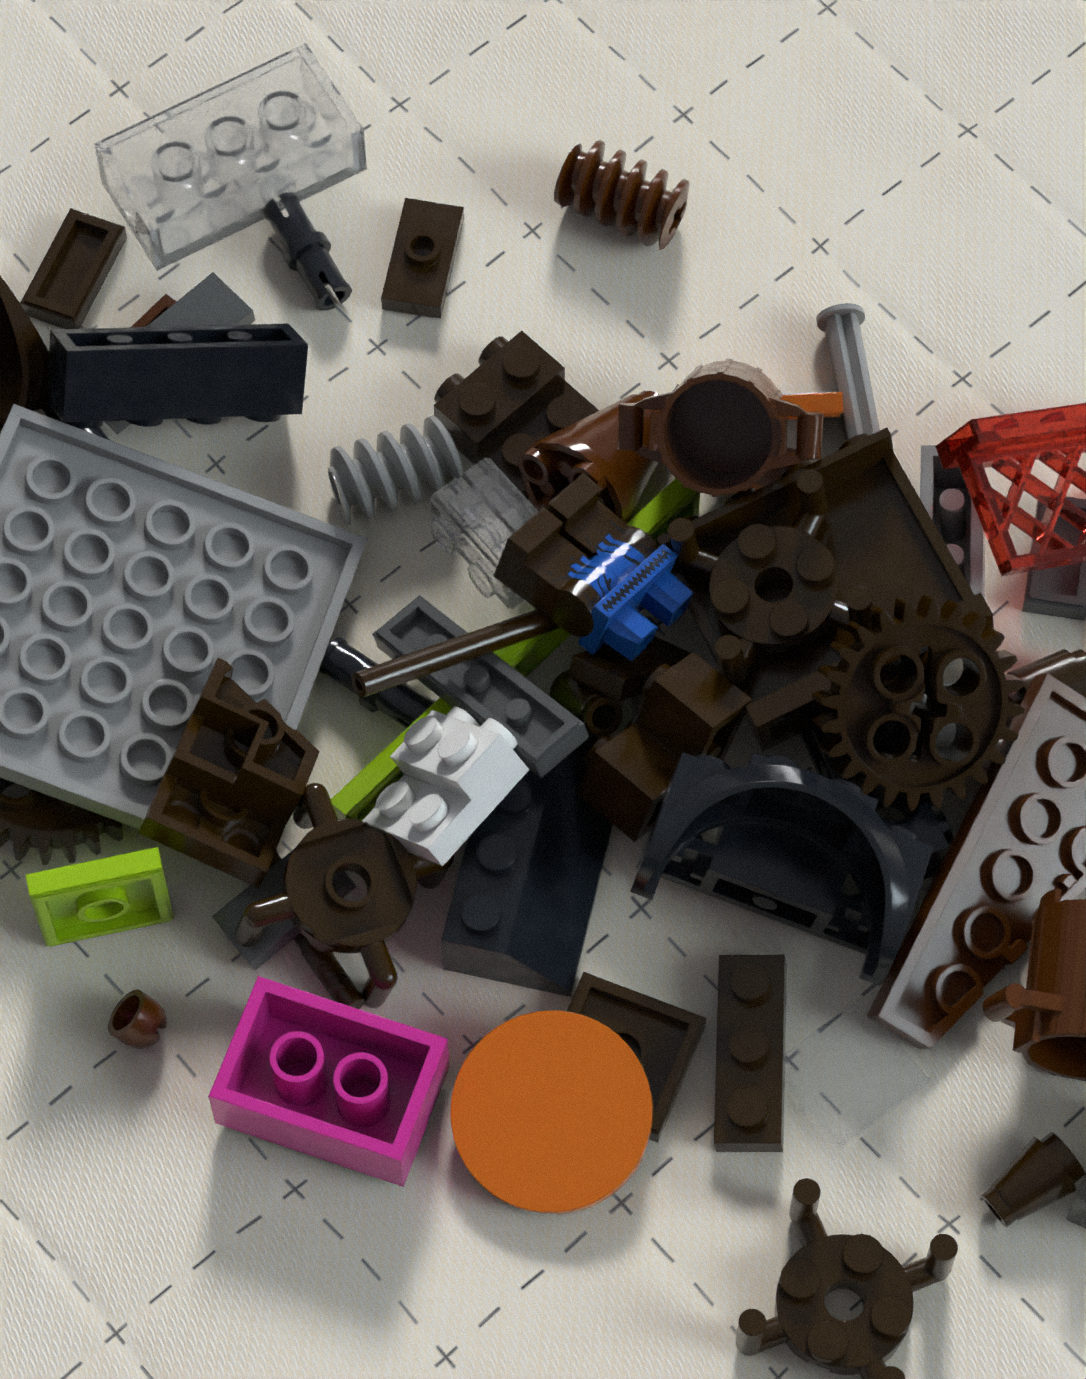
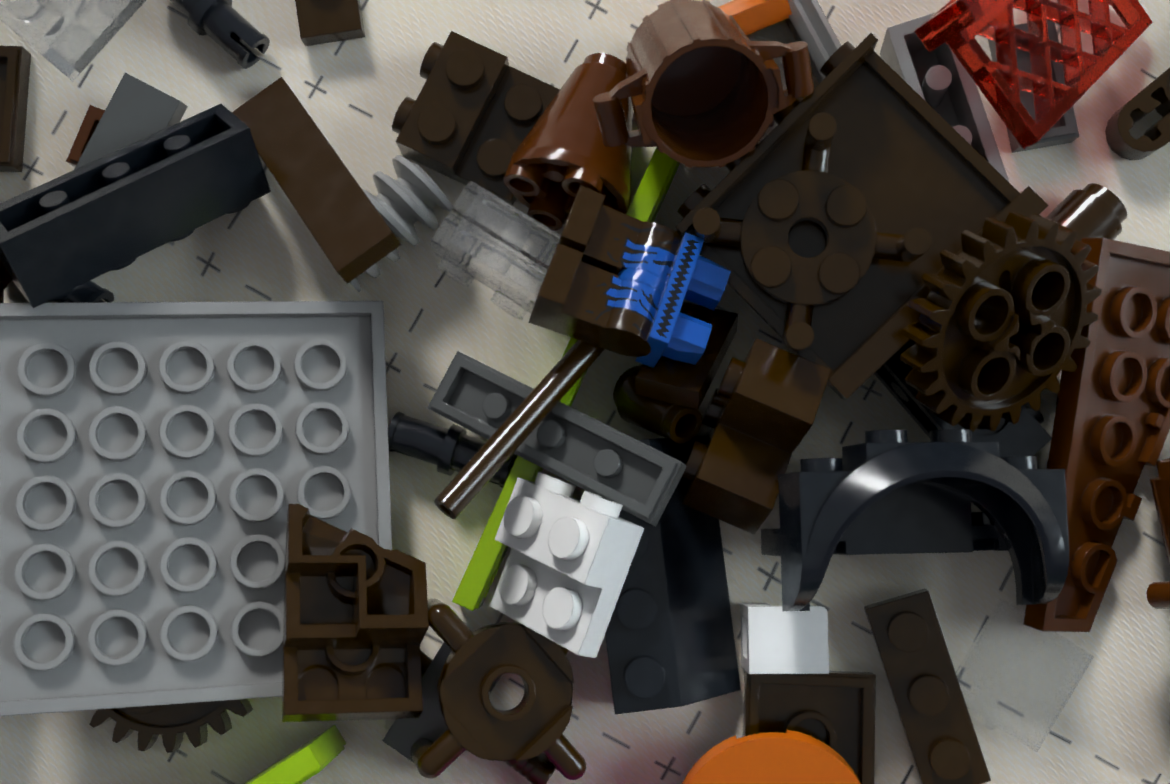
camera: 20 degrees left, 20 degrees up
none -> dark brown tile [232,77,402,284]
none -> white panel [740,603,829,674]

